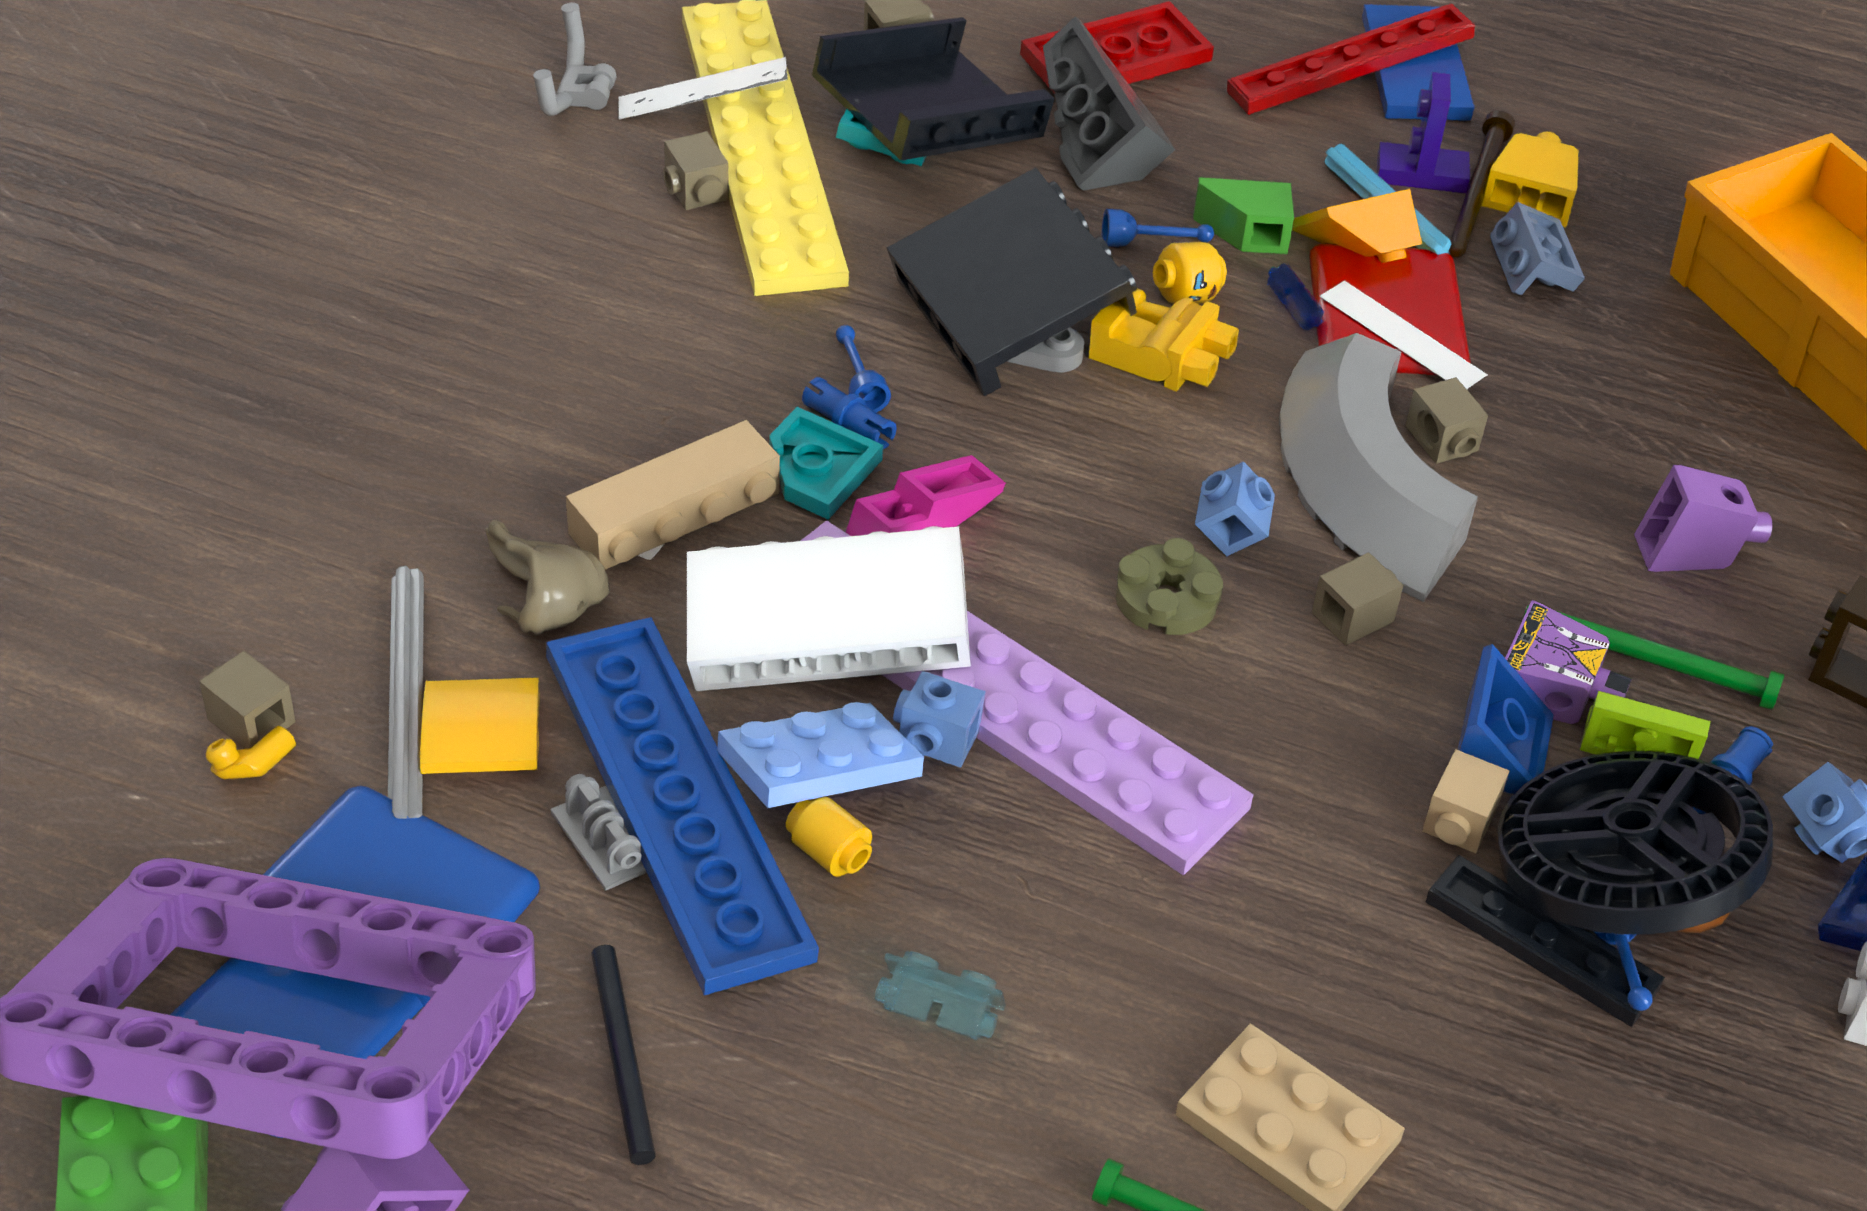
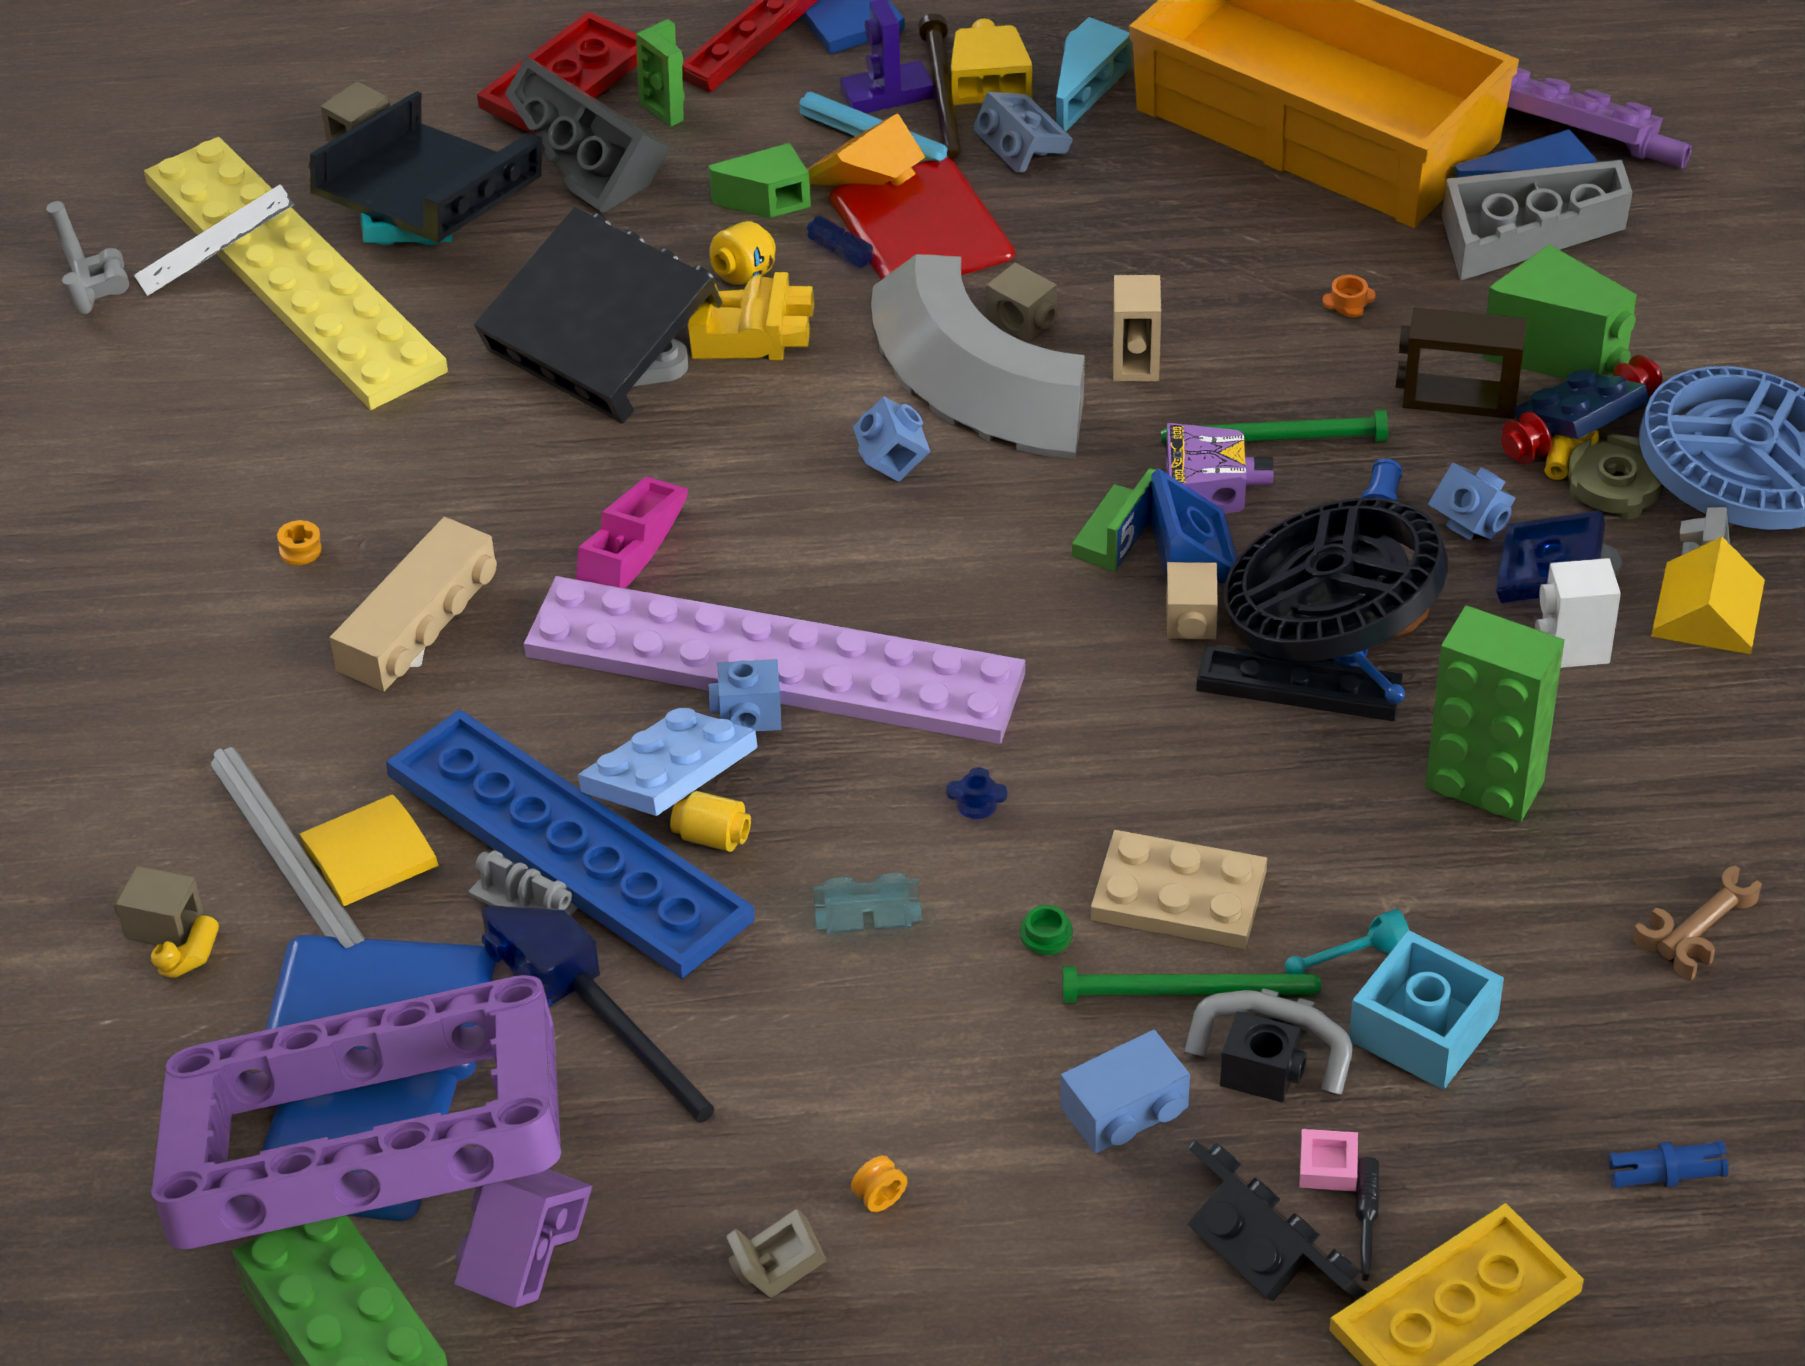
camera: 20 degrees left, 0 degrees up
dark tan piece [485,520,610,635] -> none
dark tan brick [663,131,729,210] -> none
white brick [687,526,971,691] -> none
teal plate [769,407,883,520] -> none
blue pin [802,377,897,450] -> none
blue hinge [836,325,891,413] -> none
blue hinge [1101,209,1214,247] -> none
olive plate [1116,538,1223,635] -> none
dark tan brick [1312,552,1403,646] -> none
white sticker [1320,281,1487,389] -> none
lime bracket [1580,691,1710,759] -> none
medium lavender torso [1634,465,1772,572] -> none
none -> light orange bush [277,520,322,565]
none -> clear blue slope [481,906,600,1007]
none -> bright green bracket [636,19,685,127]
none -> clear blue plate [946,767,1008,819]
none -> green plate [1020,905,1073,955]
none -> medium azure slope [1056,17,1132,132]
none -> bright green panel [1072,468,1155,572]
none -> tan brick [1113,275,1161,381]
none -> orange plate [1322,275,1376,318]
none -> bright green brick [1425,605,1565,823]

